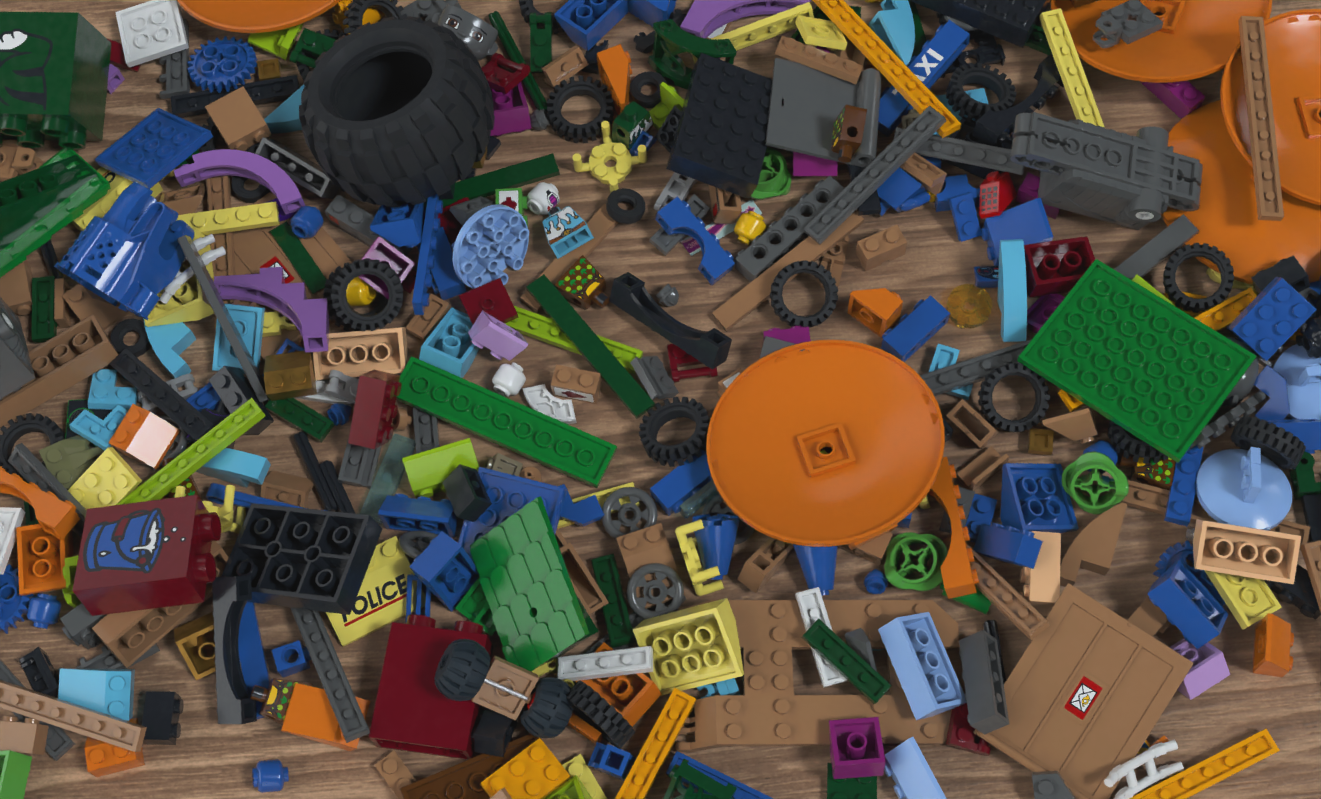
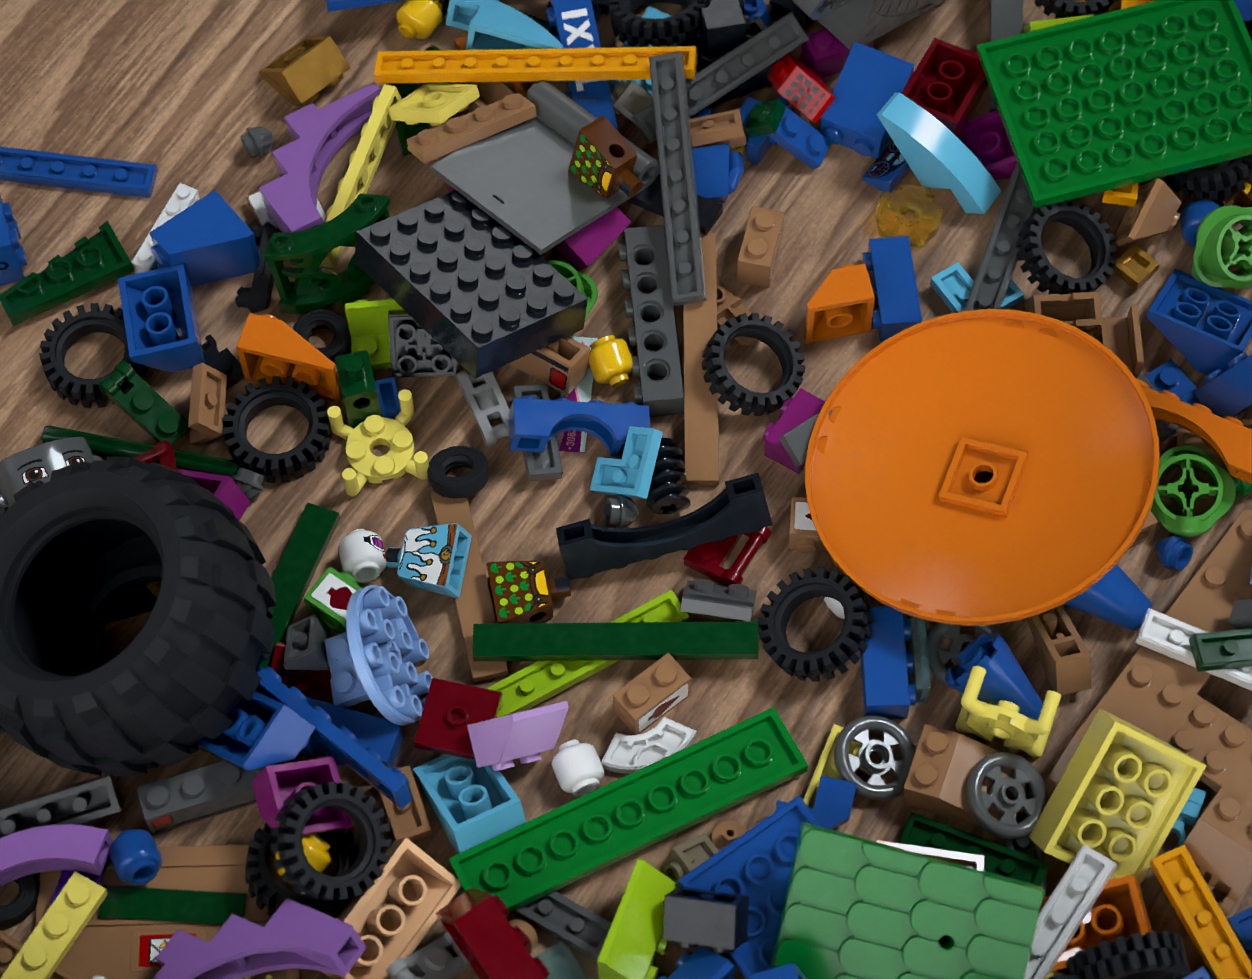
camera: 55 degrees left, 5 degrees down
none -> medium azure plate [590,426,663,499]
none -> black piece [646,438,691,514]
none -> dark green plate [744,99,786,137]

